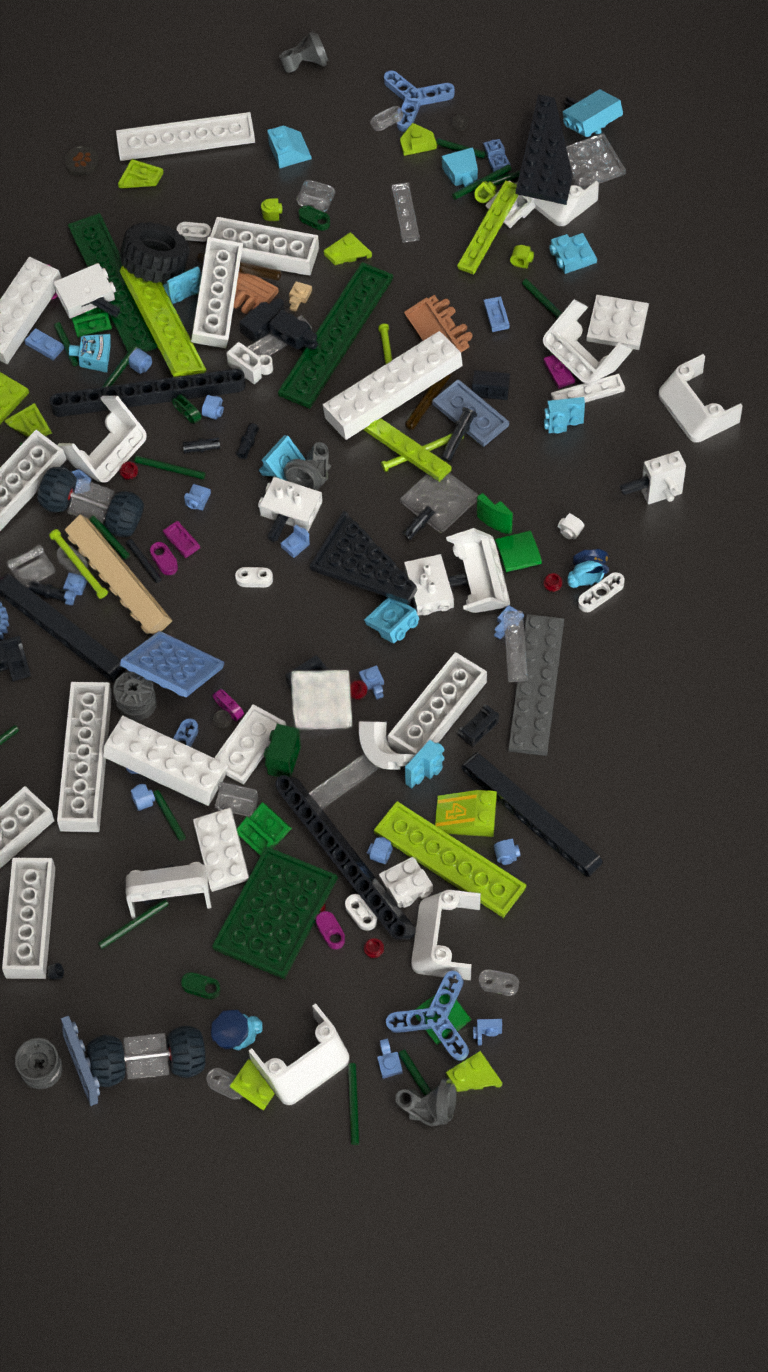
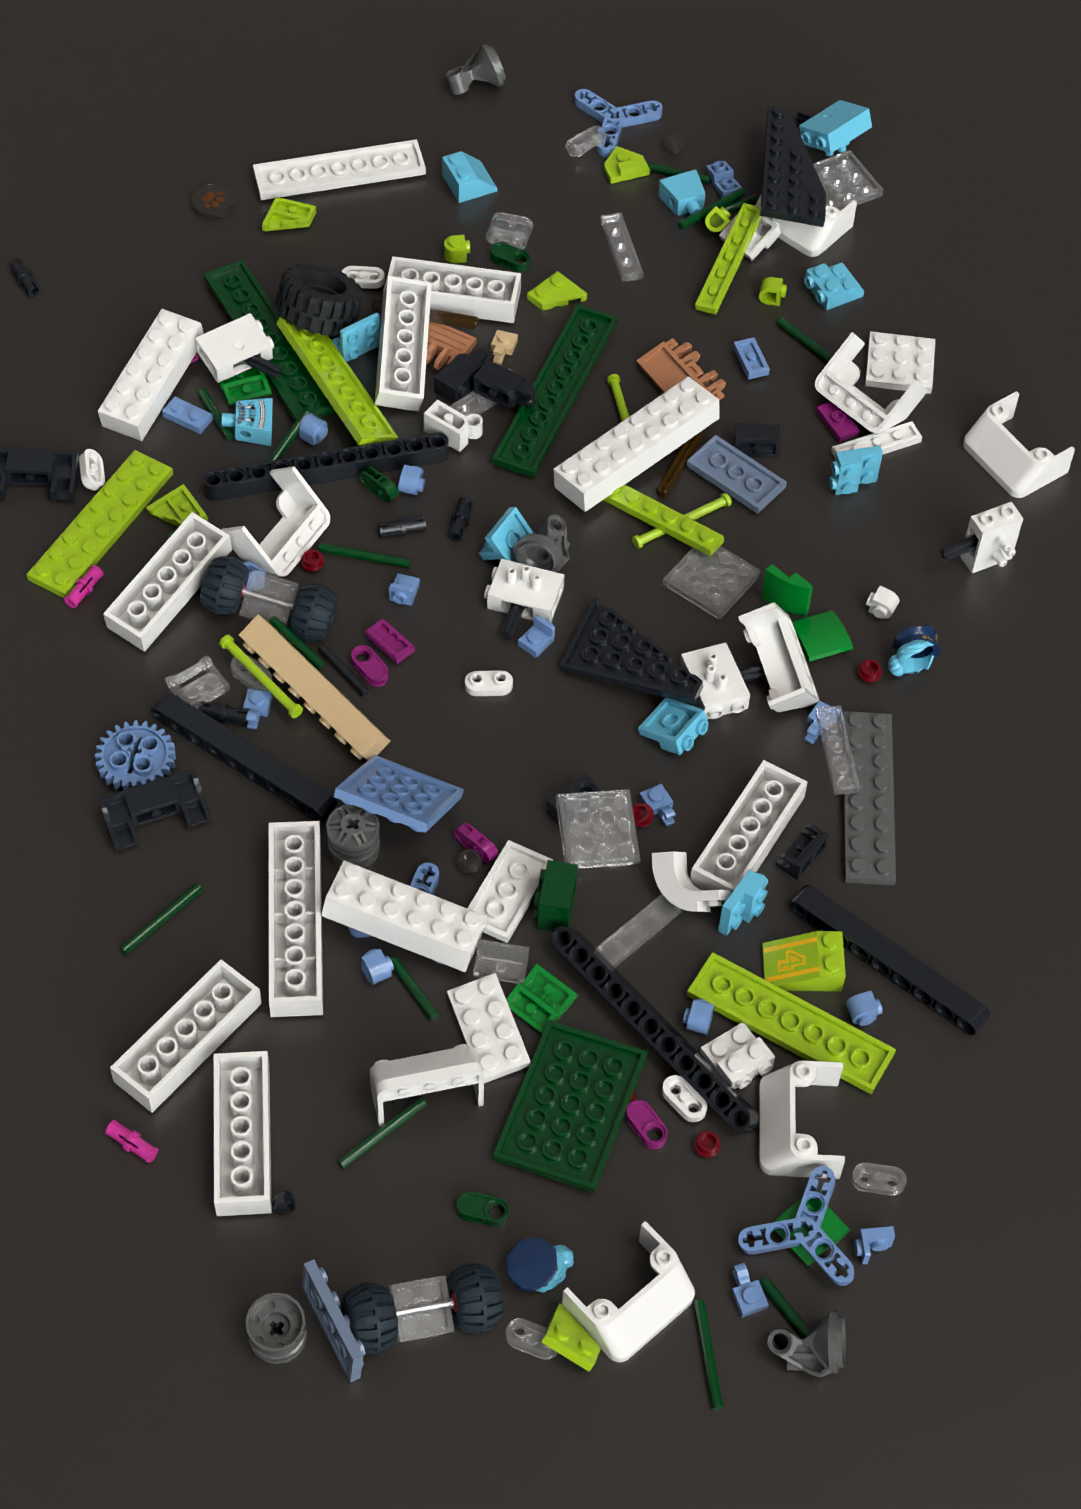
camera: 10 degrees left, 5 degrees down
black pin [402,505,436,540] -> none
black pin [440,407,477,462] -> none
lime wing [446,1051,502,1092] -> none
white beam [578,572,624,612] -> none

